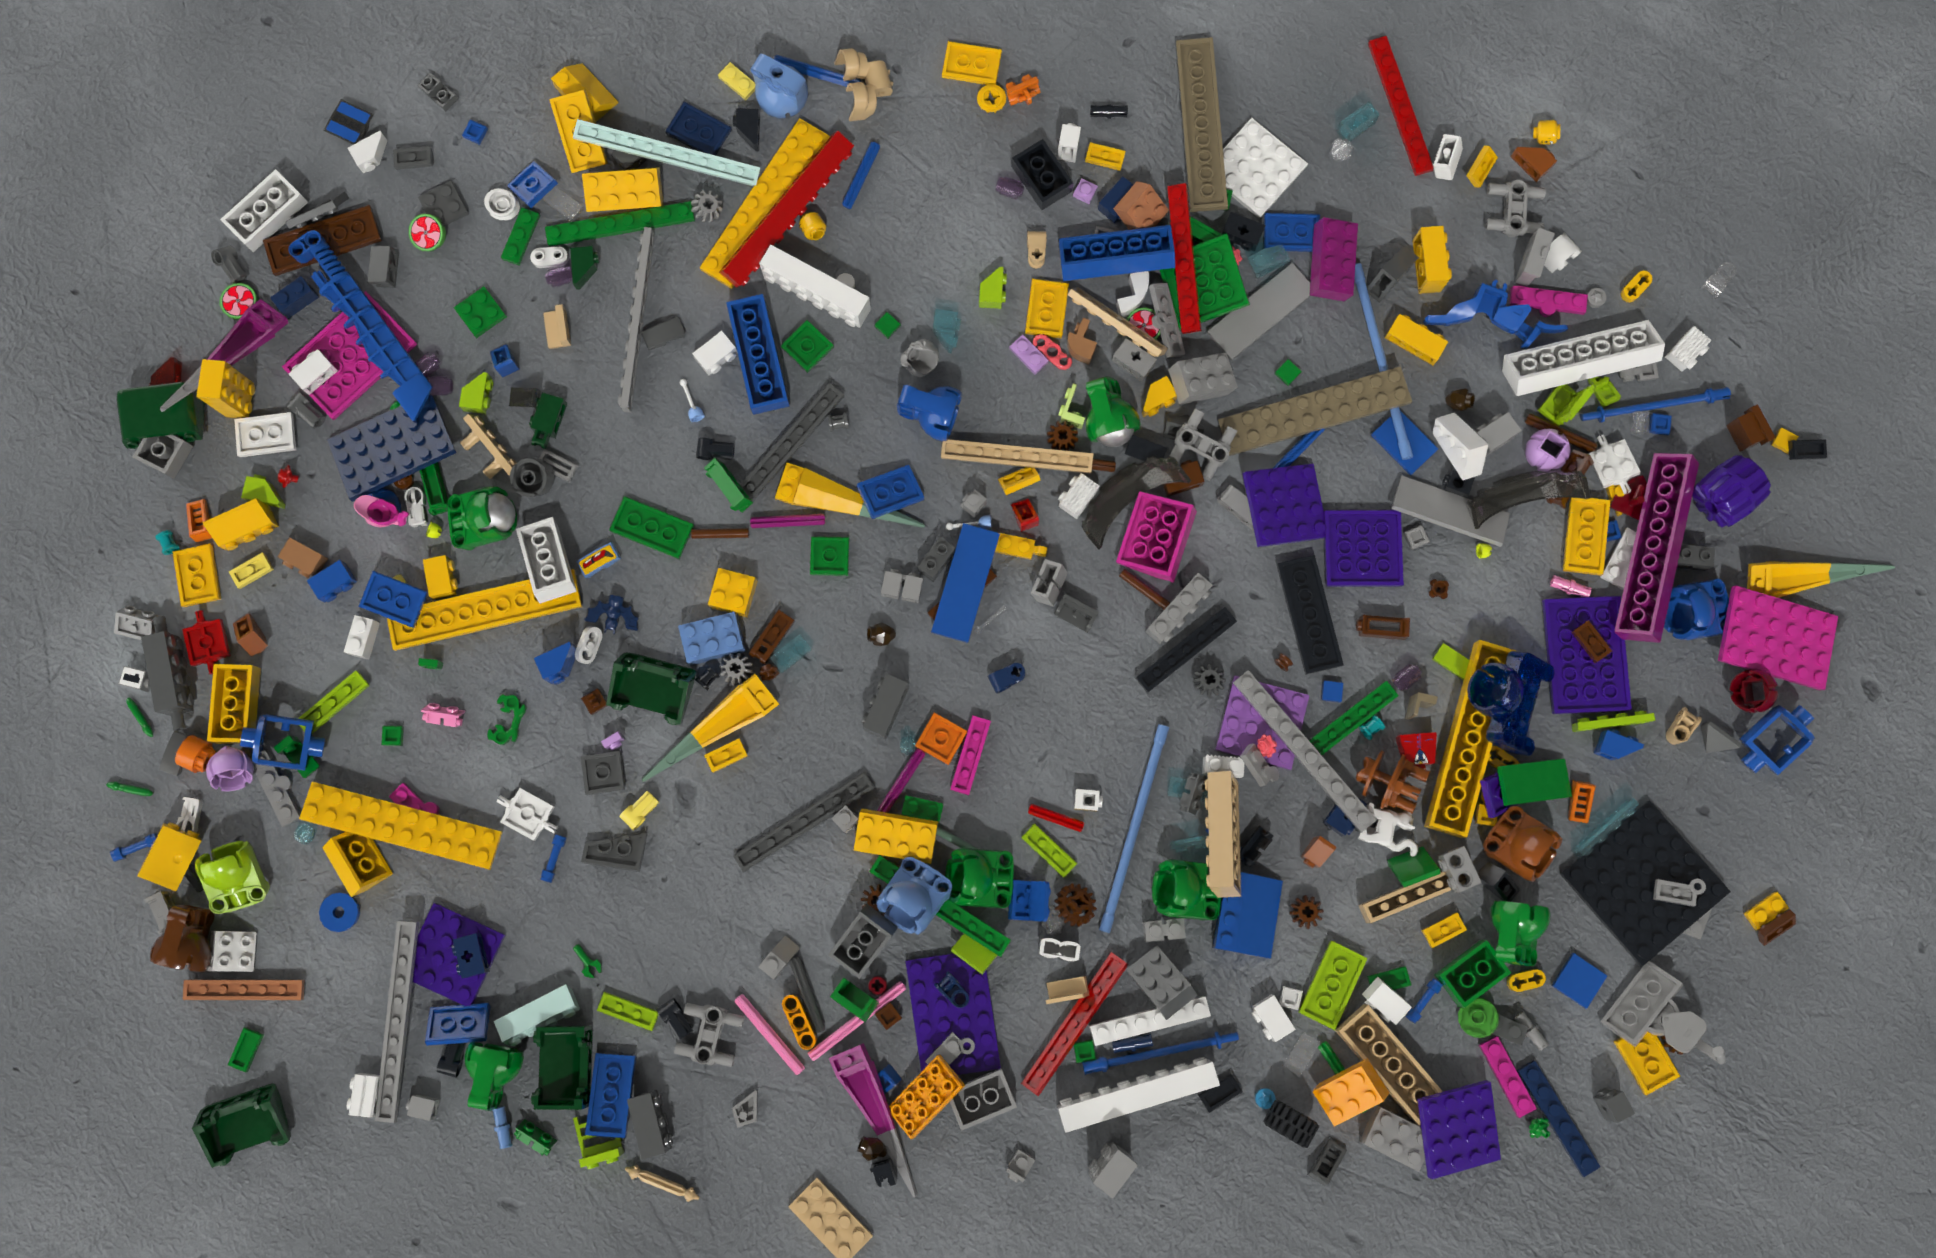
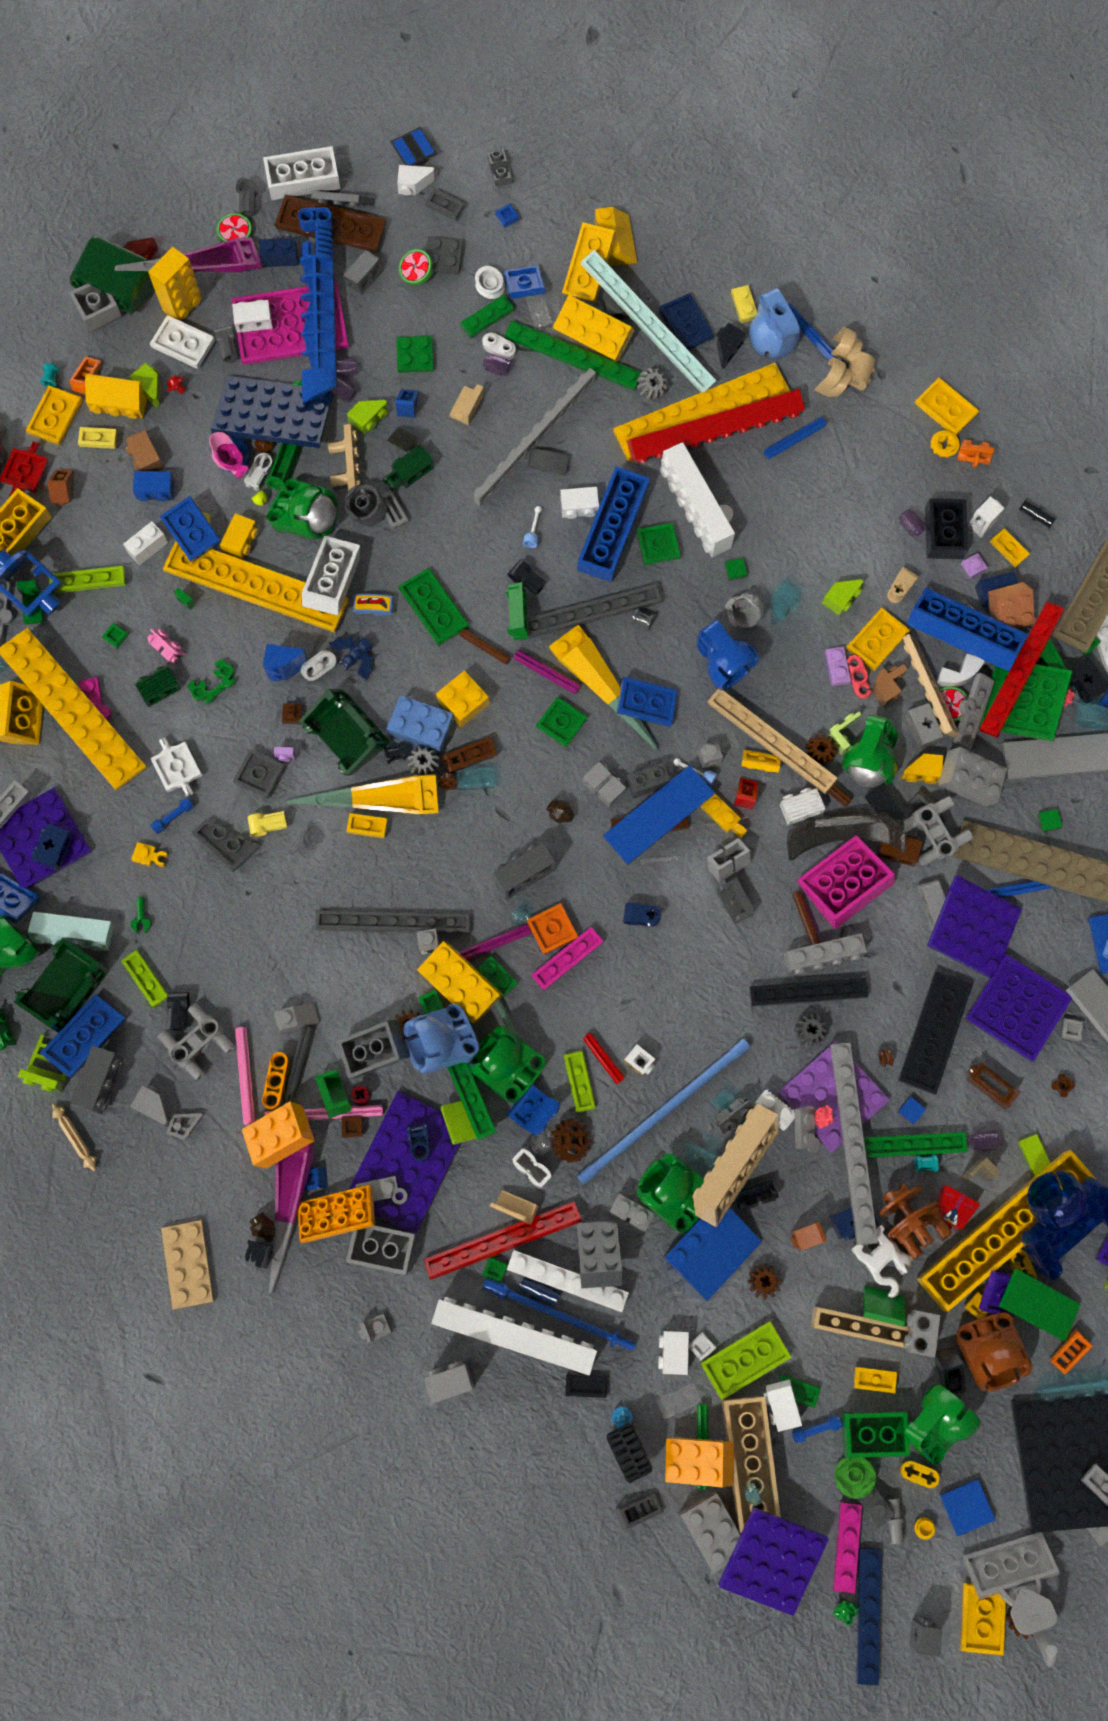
camera: 30 degrees right, 5 degrees down
dark green slope [570,246,600,290] -> none
yellow head [799,212,826,240] -> none
none -> light grey slope [130,1085,170,1127]
none -> yellow plate [131,842,168,867]
none -> dark green brick [135,666,181,707]
none -> light orange brick [242,1102,315,1169]
none -> clear light blue tile [745,1483,761,1506]
none -> yellow plate [914,1517,935,1540]

